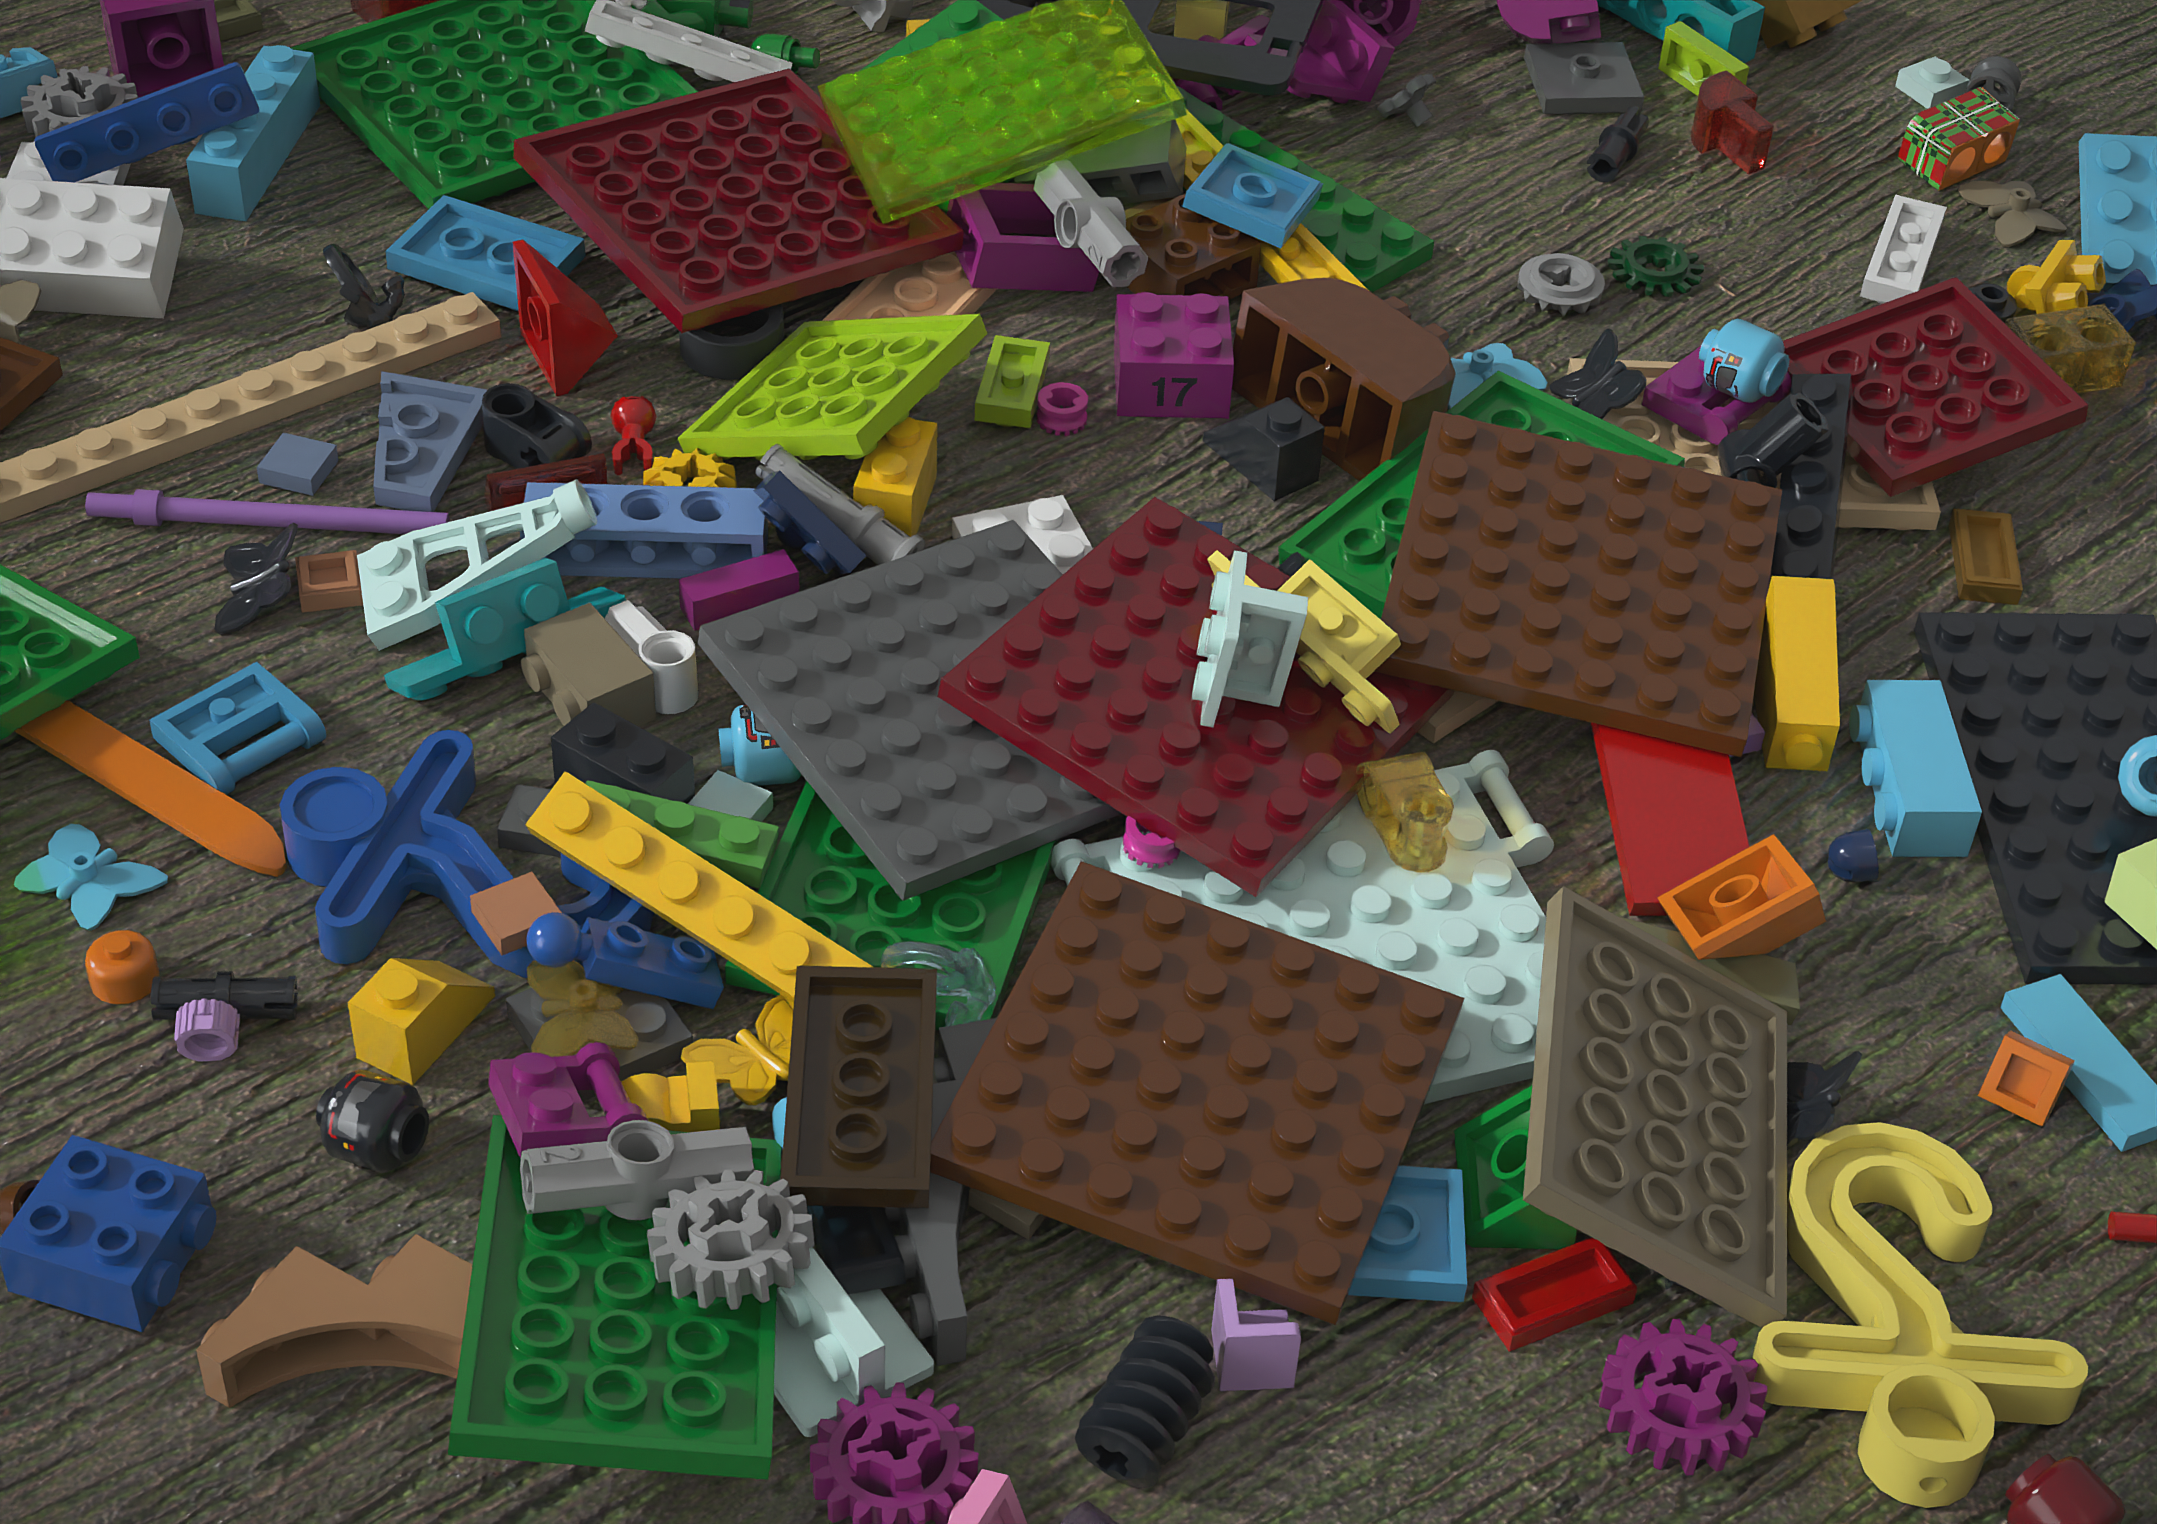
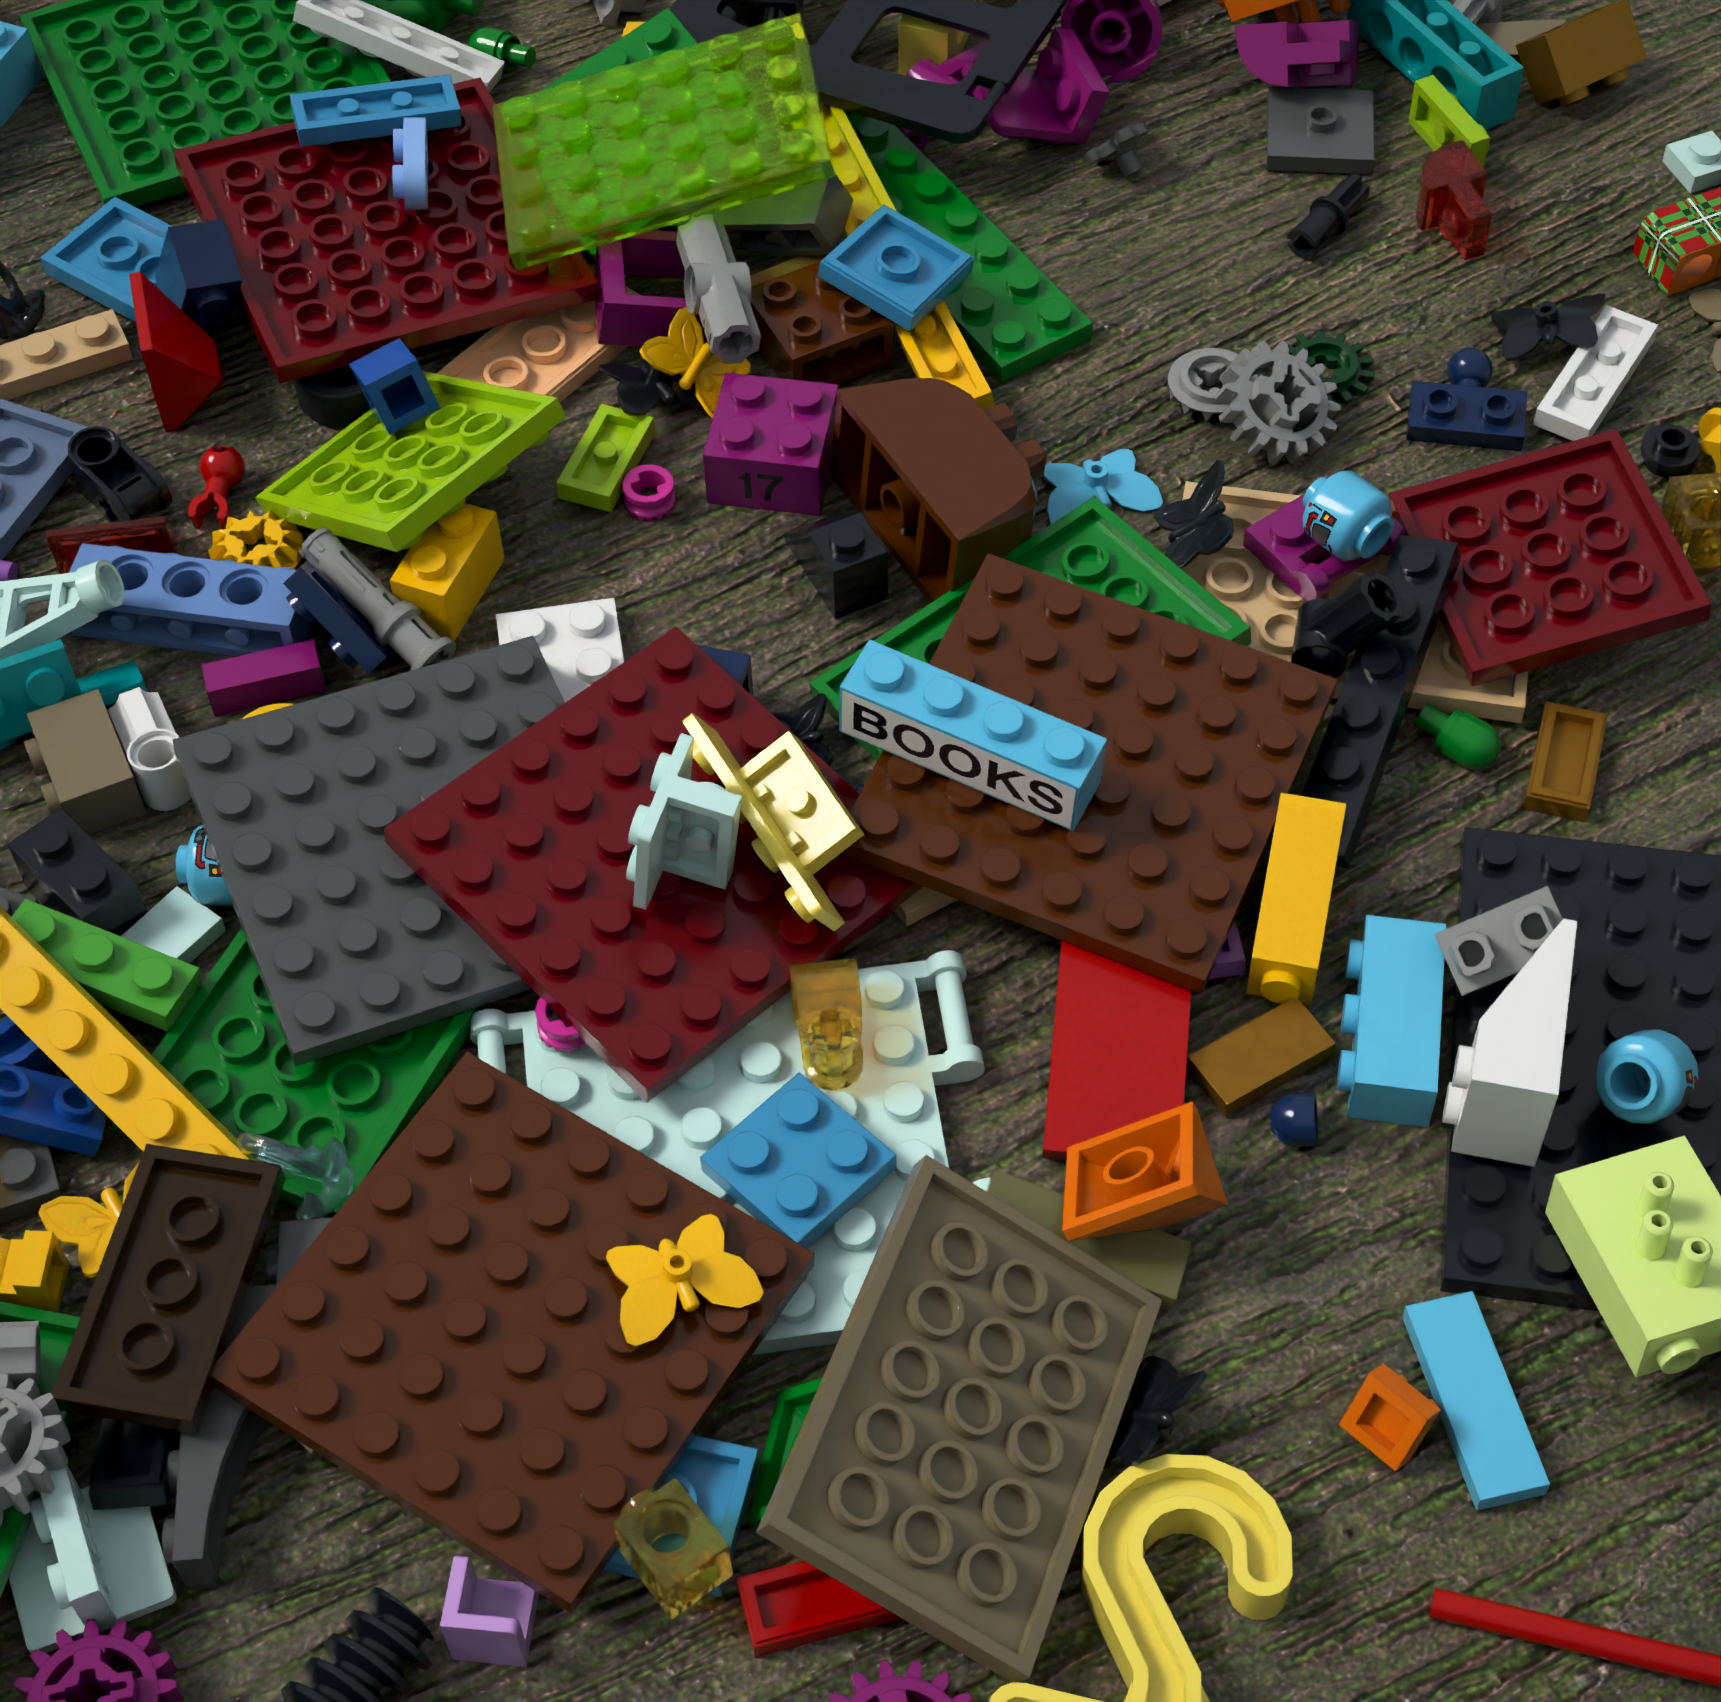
camera: 15 degrees right, 10 degrees up
none -> dark blue brick [155,219,243,337]
none -> dark azure plate [290,75,461,147]
none -> blue brick [349,338,440,435]
none -> light blue plate [392,117,428,210]
none -> black piece [599,361,704,416]
none -> yellow piece [606,1214,764,1347]
none -> clear yellow brick [613,1478,733,1619]
none -> yellow piece [639,307,751,419]
none -> dark azure plate [700,1072,897,1249]
none -> medium azure brick [839,639,1107,831]
none -> pearl gold tile [1186,998,1336,1117]
none -> light grey gear [1215,340,1341,465]
none -> dark blue plate [1406,348,1527,451]
none -> green cylinder [1415,704,1501,770]
none -> light grey hips [1434,886,1576,996]
none -> white slope [1442,918,1577,1167]
none -> black piece [1491,294,1605,361]

